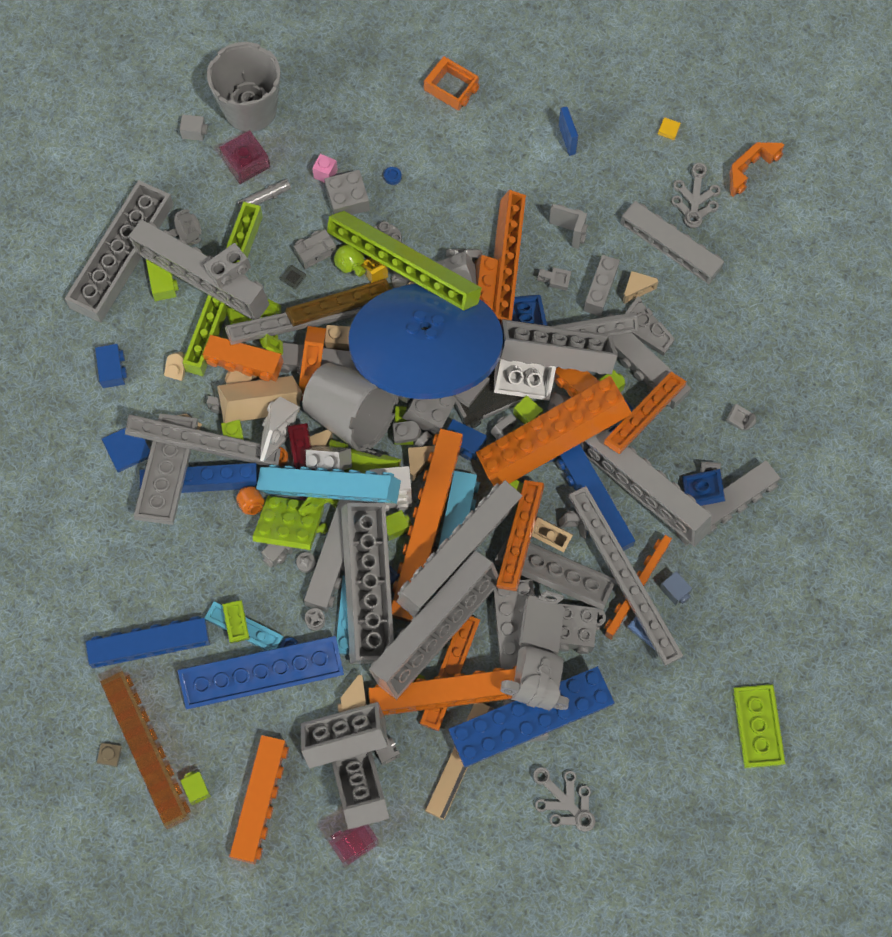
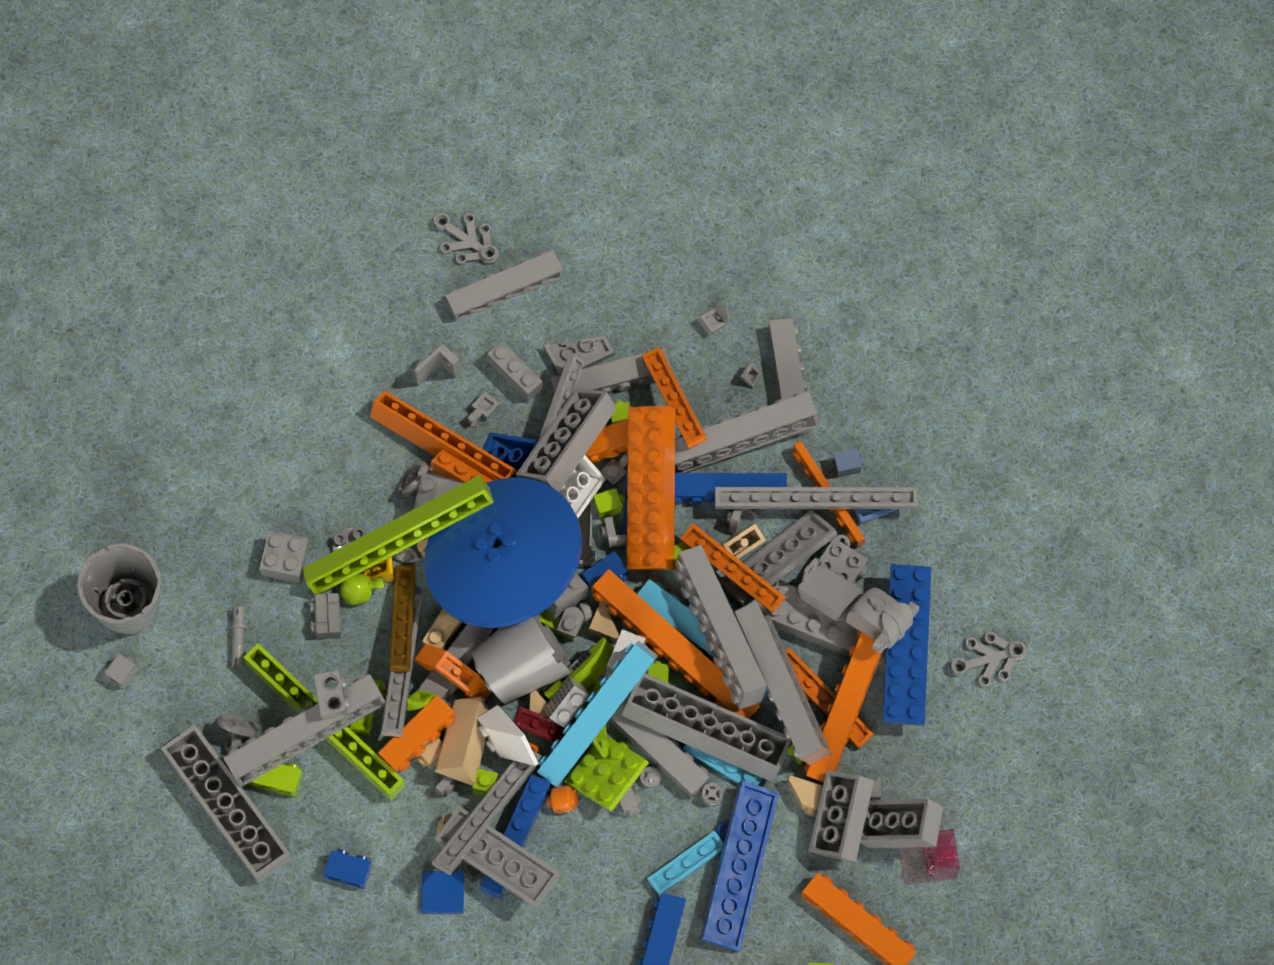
camera: 65 degrees left, 0 degrees up
tan plate [164,352,185,381] -> none
clear pink brick [219,130,270,184] -> none
lime plate [222,600,250,644] -> none
clear smoke tile [280,265,306,290] -> none
bright pink brick [312,154,338,183] -> none
blue tile [384,167,402,185] -> none
orange window [424,56,480,111] -> none
tan tile [425,703,494,820] -> none
blue tile [559,106,578,156] -> none
tan slope [623,271,659,304] -> none
yellow tile [658,117,681,140] -> none
blue tile [682,469,725,506] -> none
orange slope [730,142,785,197] -> none
lime tile [733,684,786,768] -> none

